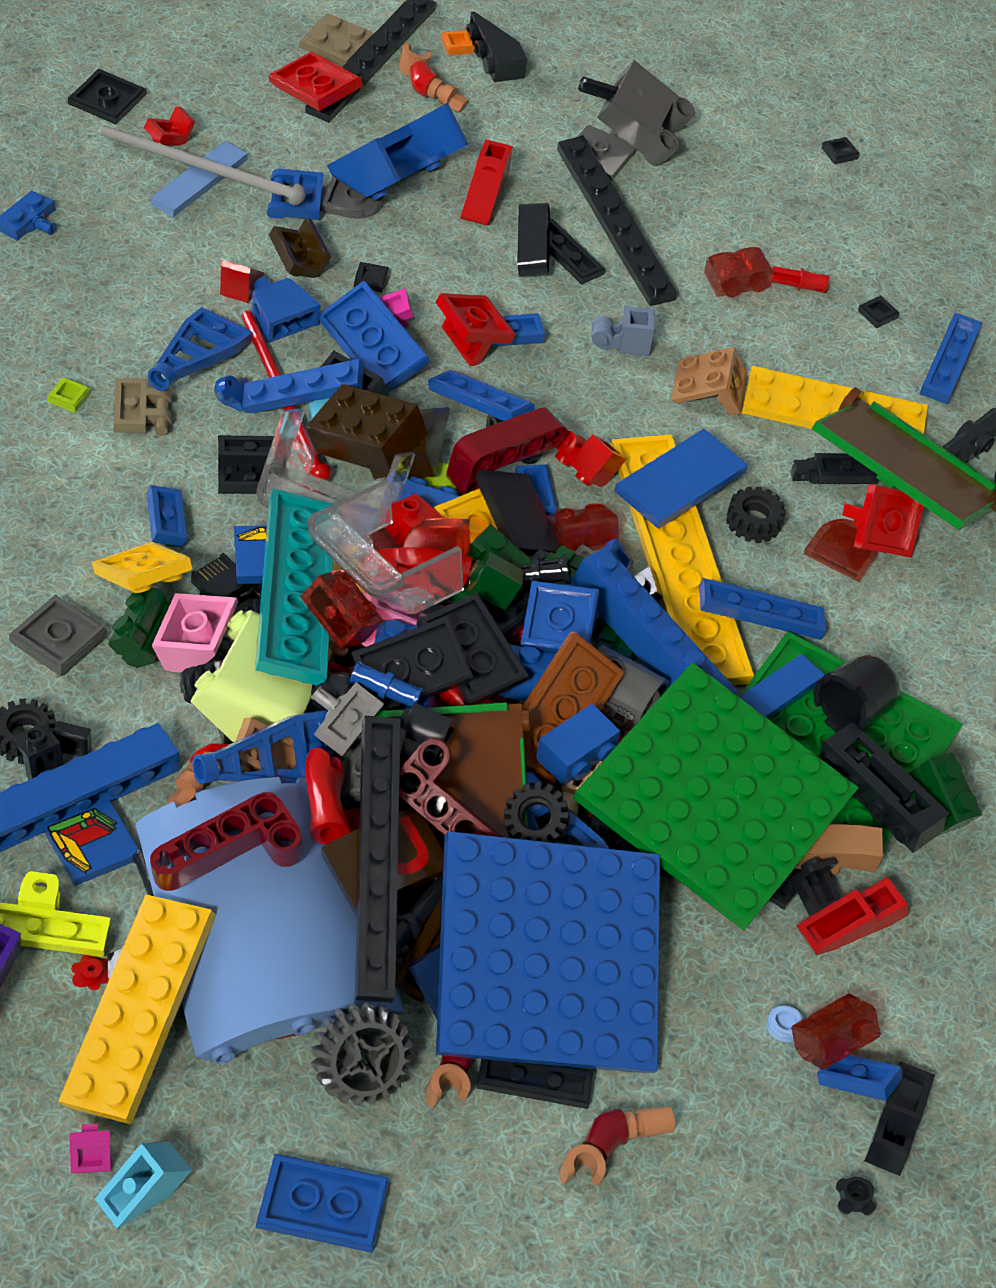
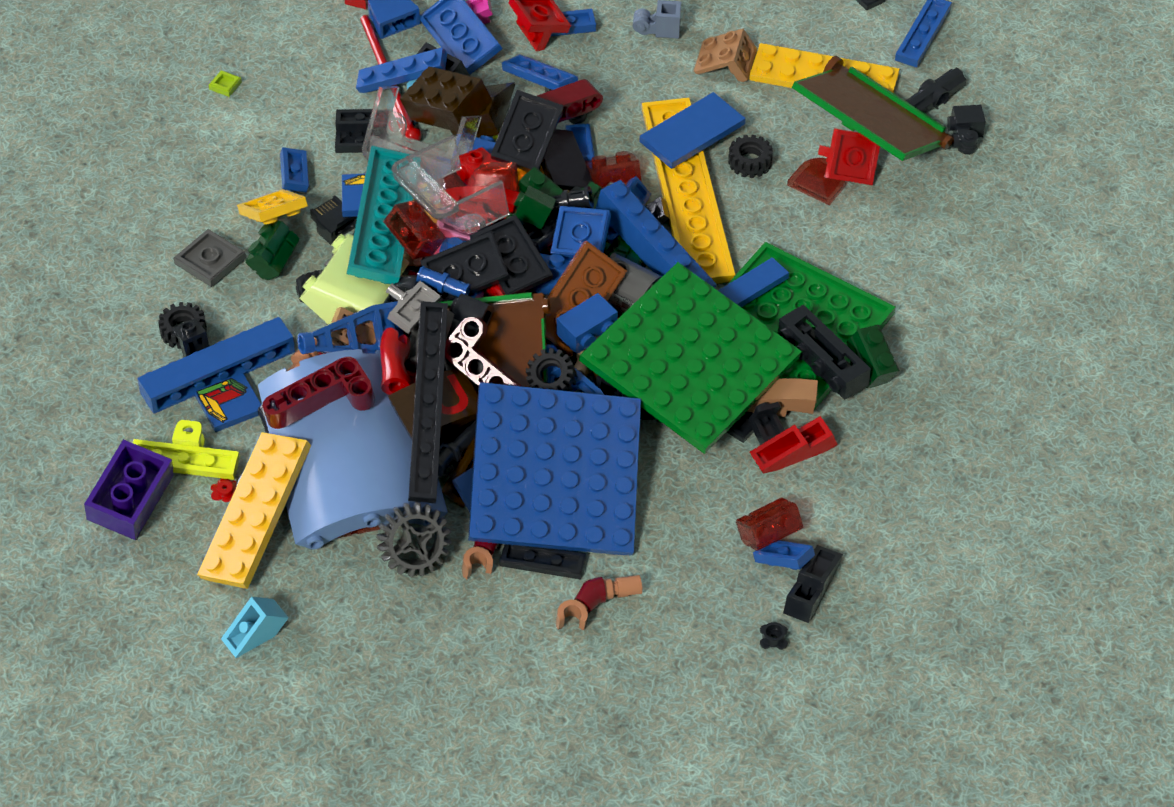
camera: 10 degrees right, 0 degrees up
black tile [53,721,92,756] -> none
dark pink tile [70,1124,111,1173] -> none
dark tan plate [114,378,172,436] -> none
blue plate [148,307,253,391] -> none
bright pink slope [152,593,238,673] -> none
blue piece [214,375,249,411] -> none
blue tile [256,1154,389,1253] -> none
red brick [555,431,626,487] -> none
blue plate [699,578,826,640] -> none
light blue tile [766,1005,805,1042] -> none
black hinge [790,453,879,484] -> none
black cylinder [813,655,900,732] -> none
none -> black plate [491,90,564,172]

